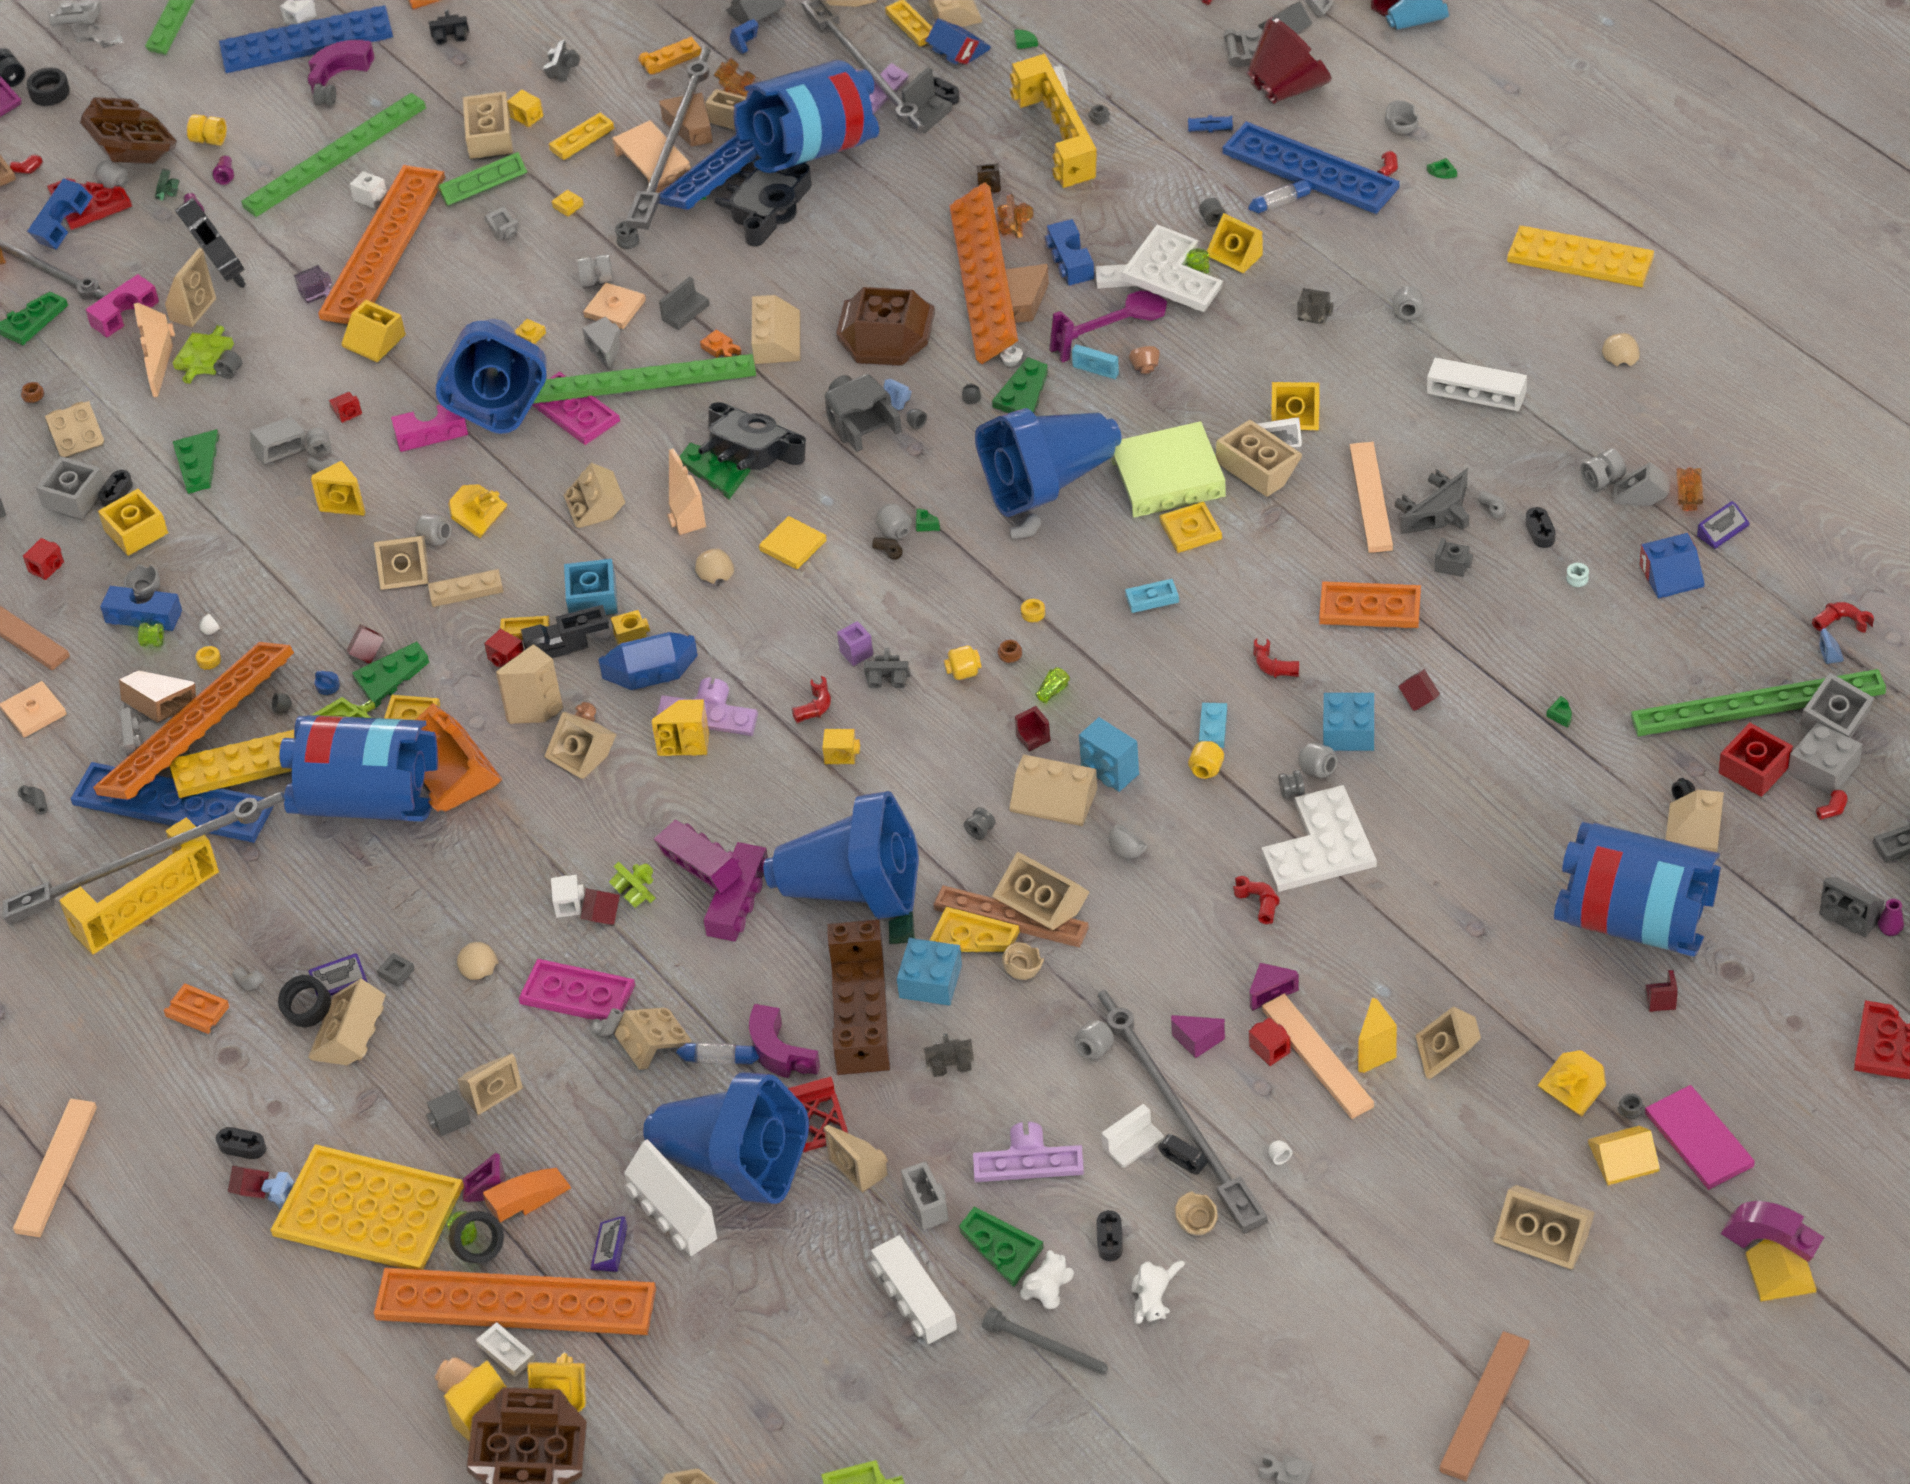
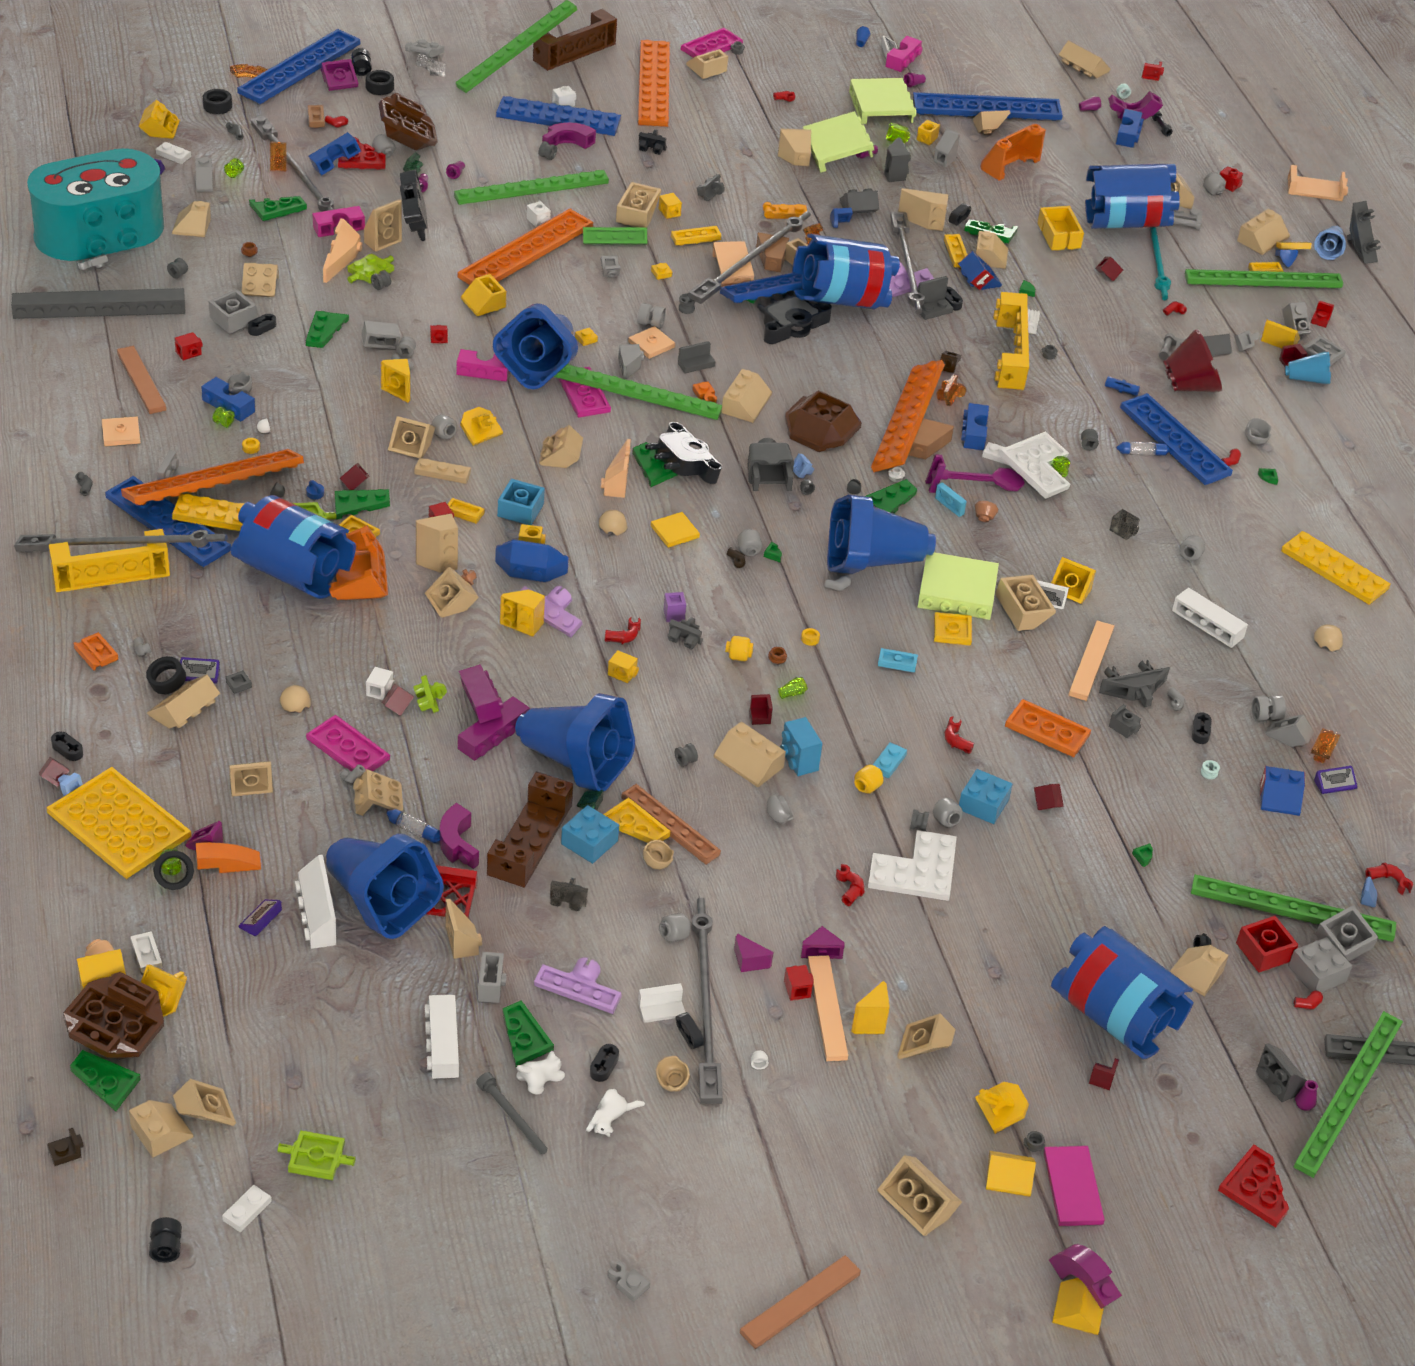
camera: 15 degrees right, 5 degrees down
yellow brick [98,489,168,556] -> none
medium nougat slope [119,670,196,723] -> none
yellow wheel [187,114,227,146] -> none
clear purple brick [294,265,332,304] -> none
orange plate [374,1268,656,1335] -> none
dark grey brick [426,1089,471,1137] -> none
black plate [521,605,610,659] -> none
tan slope [992,851,1090,930] -> none
yellow slope [1205,213,1263,273] -> none

